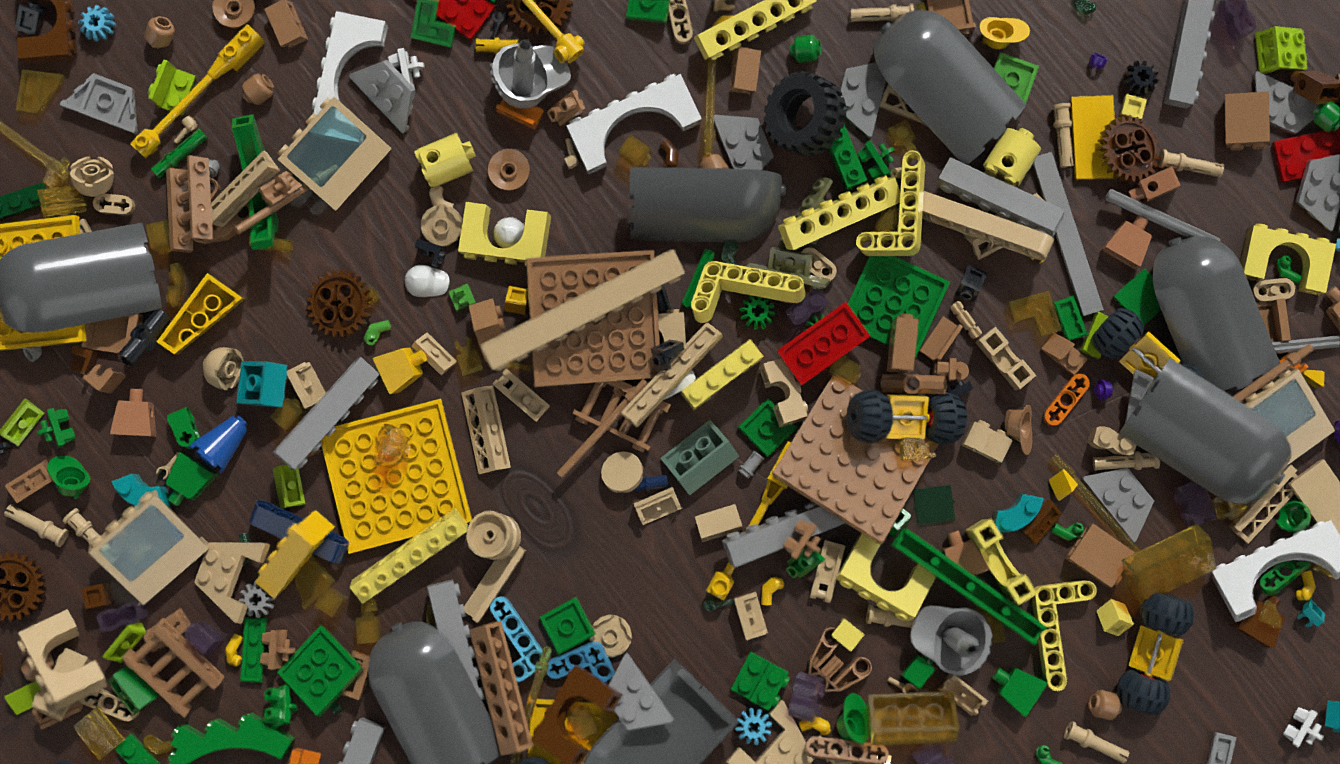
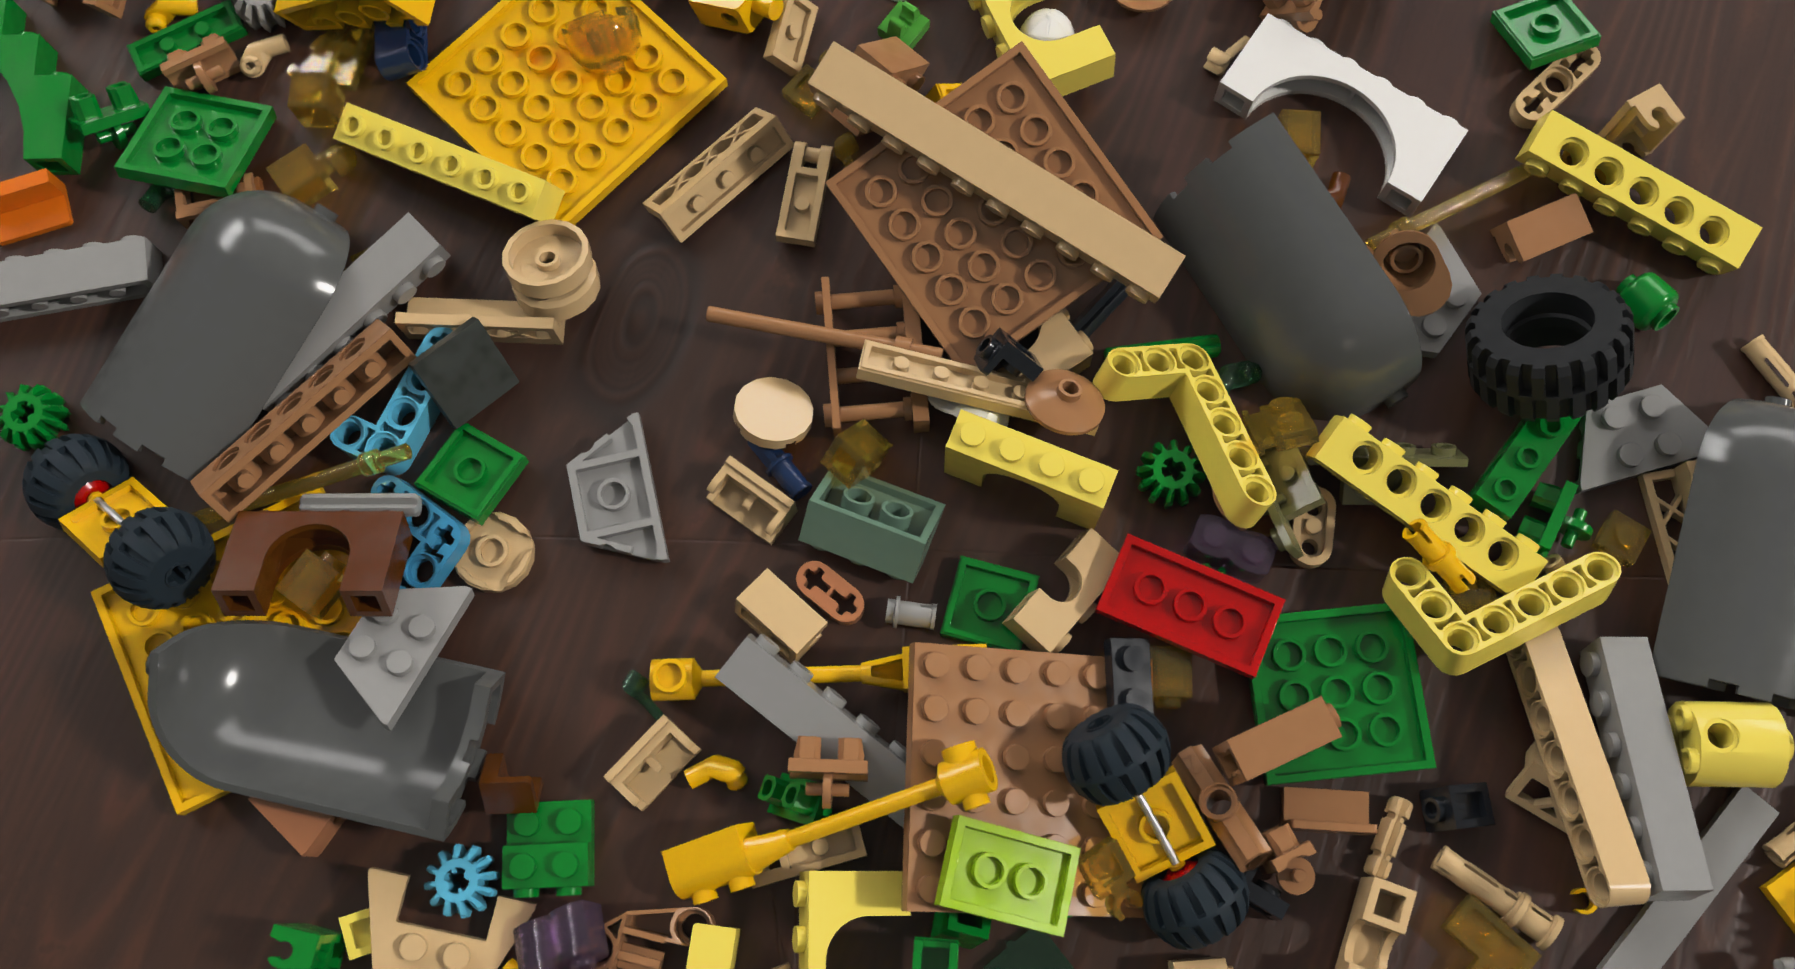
camera: 65 degrees right, 10 degrees down
none -> tan arm [239,33,290,78]
none -> light grey axle [299,493,422,517]
none -> pearl dark grey tile [408,317,519,430]
none -> reddish brown panel [479,753,543,814]
none -> light grey wing [566,412,670,563]
none -> yellow bar [661,740,998,906]
none -> nougat beam [796,561,865,626]
none -> clear yellow brick [820,419,893,489]
none -> lime plate [934,815,1081,937]
none -> medium nougat dish [1024,369,1105,436]
none -> black hinge [1104,638,1154,714]
none -> clear yellow plate [1241,397,1319,456]
none -> medium nougat piece [1373,229,1452,317]
none -> yellow pin [1402,518,1476,594]
none -> tan pin [1430,845,1565,951]

